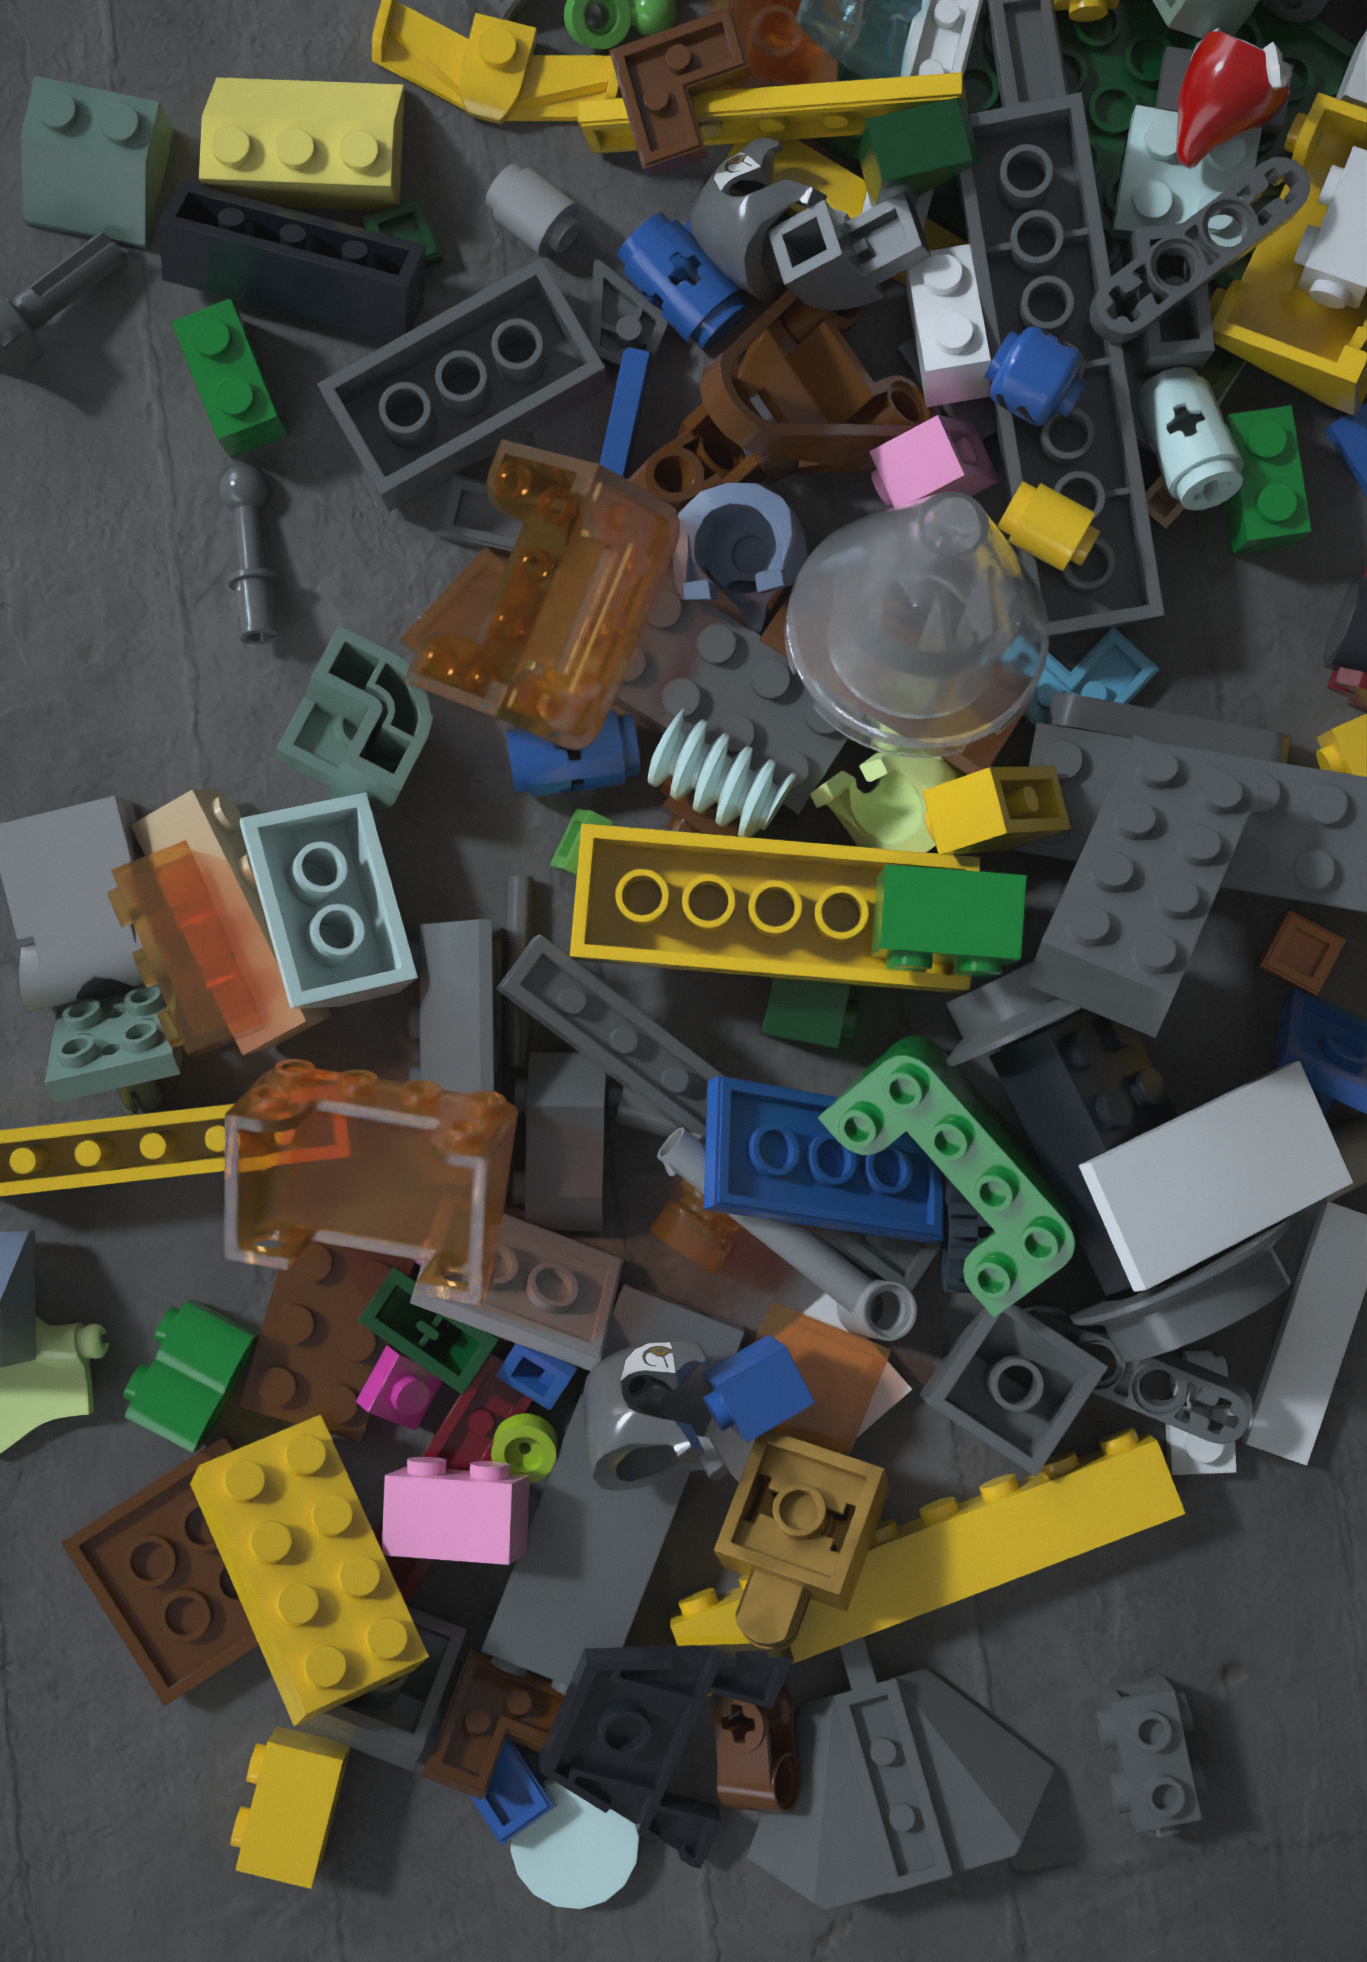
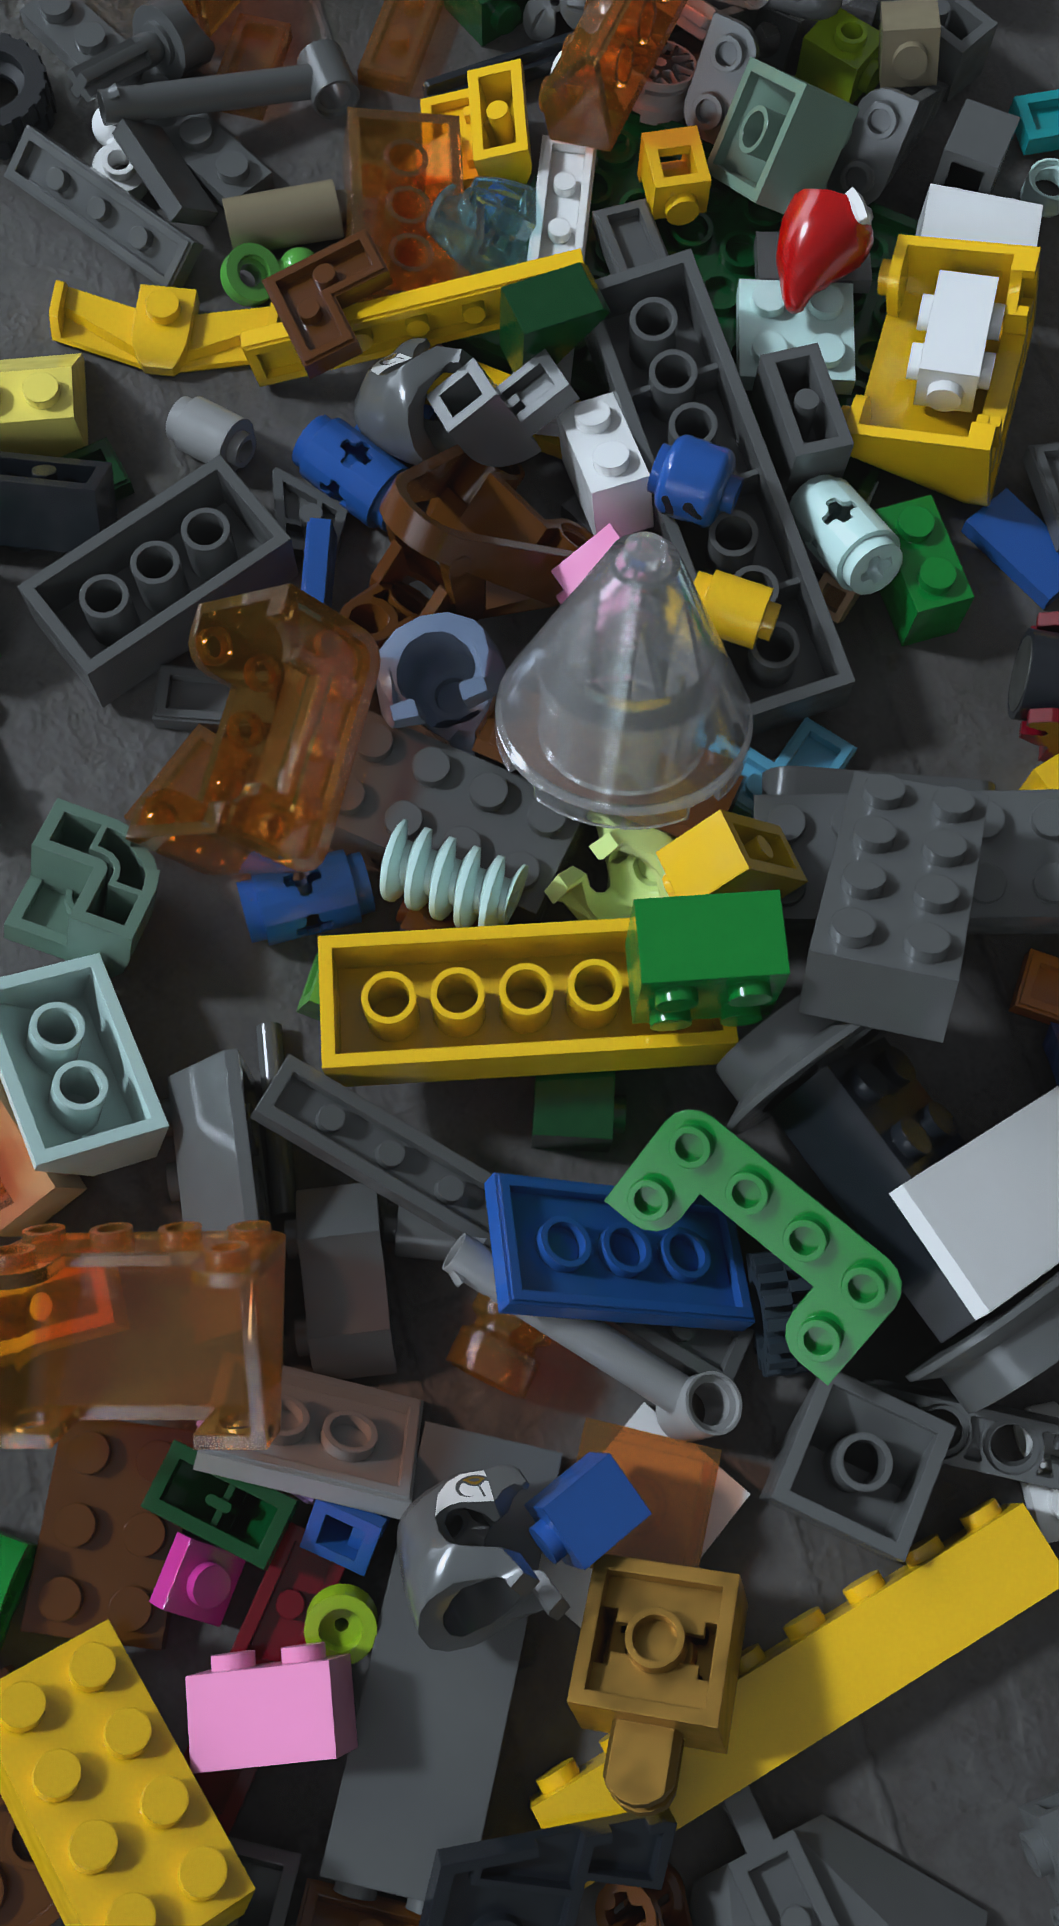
camera: 15 degrees left, 15 degrees down
dark grey beam [1089,157,1310,343] -> none

